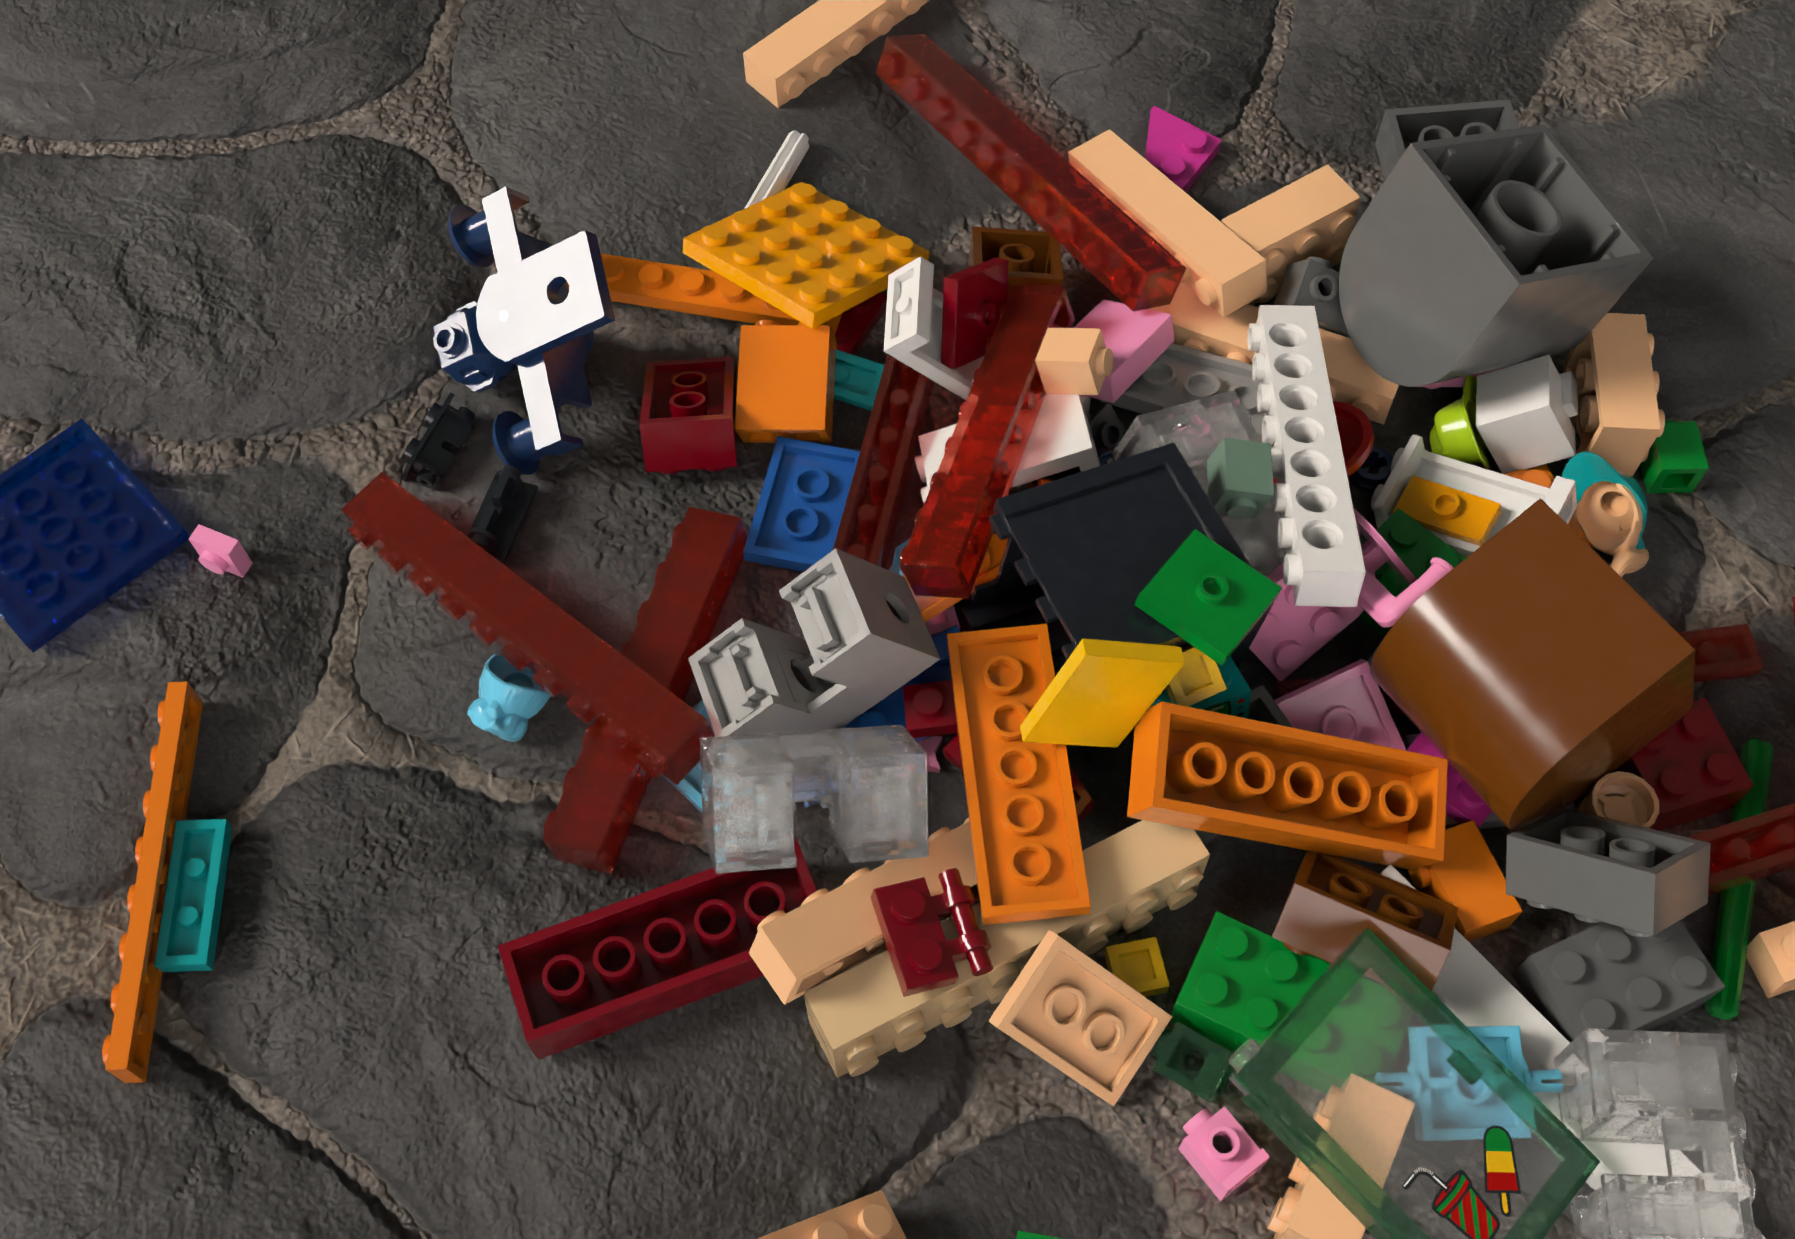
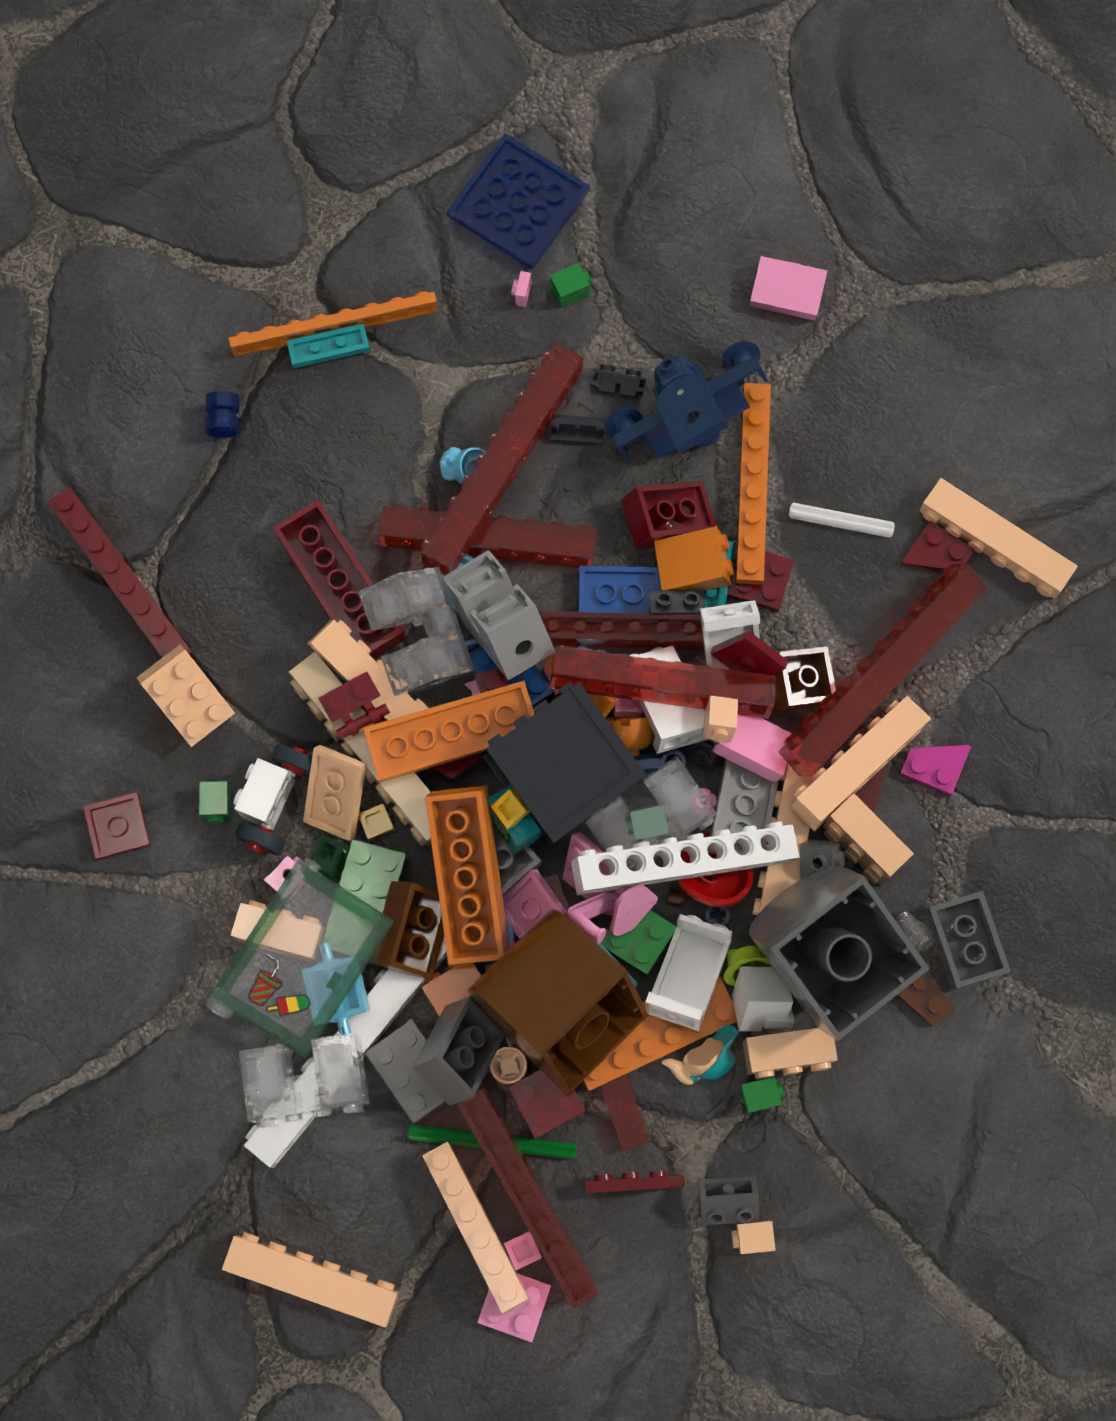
camera: 80 degrees right, 15 degrees up
light orange plate [683,182,929,329] -> none
yellow tile [1020,638,1185,748] -> none
green plate [1134,529,1282,666] -> none
light orange plate [1392,475,1502,546] -> none
none -> clear blue wheel [205,391,240,438]
none -> brick [234,745,312,856]
none -> green brick [550,263,592,308]
none -> black hinge [649,590,705,618]
none -> bright pink container [750,256,827,321]
none -> dark red wing [901,520,975,574]

